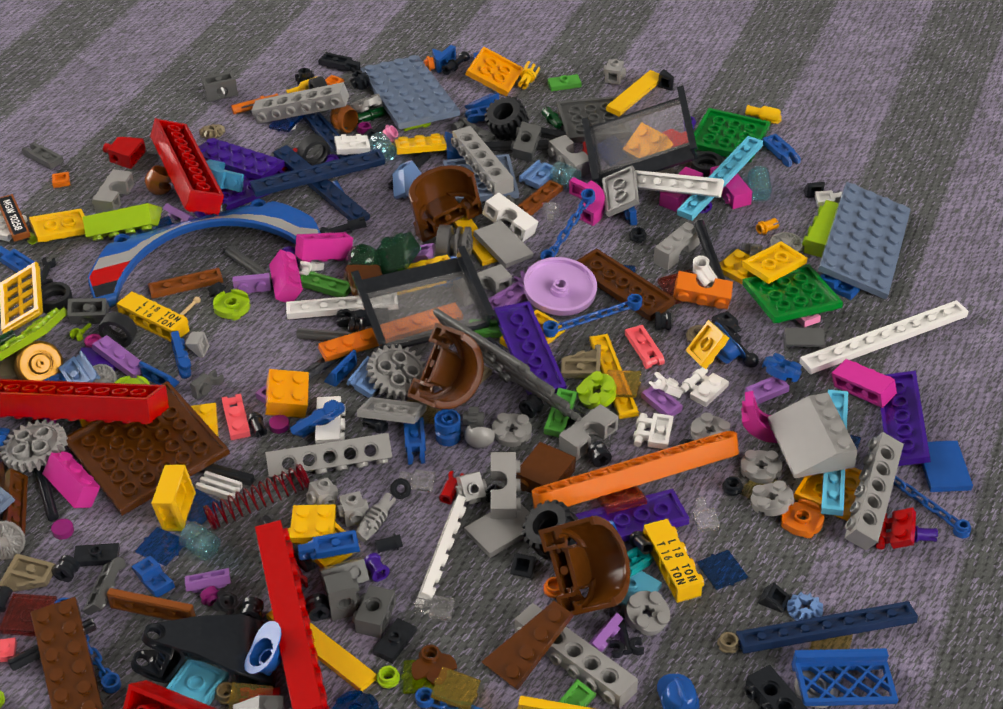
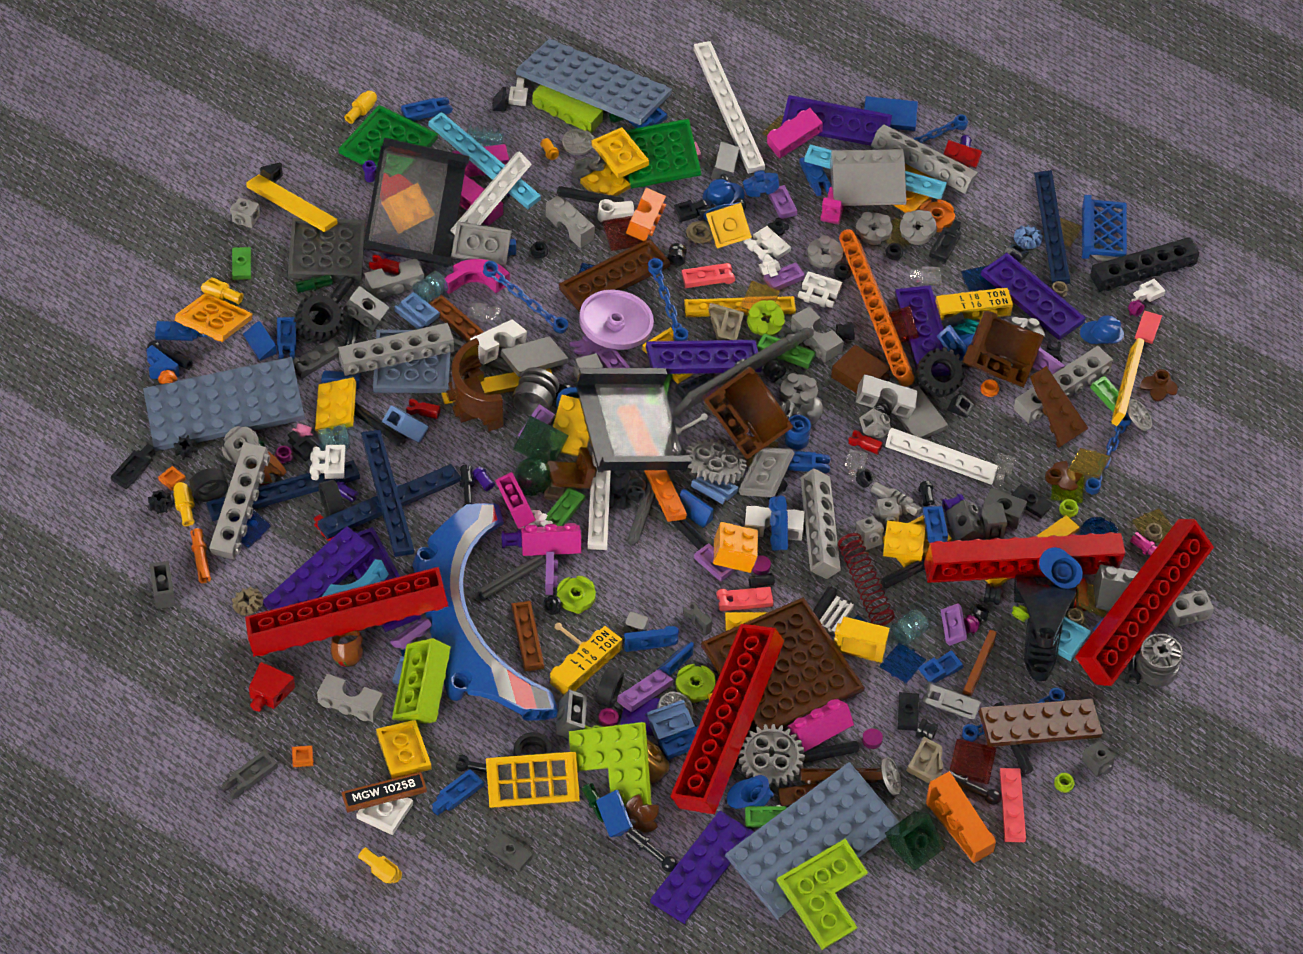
camera: 85 degrees left, 10 degrees up
none -> dark purple pin [472,467,495,491]
none -> blue piece [702,179,745,206]
none -> black plate [768,218,789,235]
none -> black hinge [929,220,961,263]
none -> dark purple plate [981,253,1086,340]

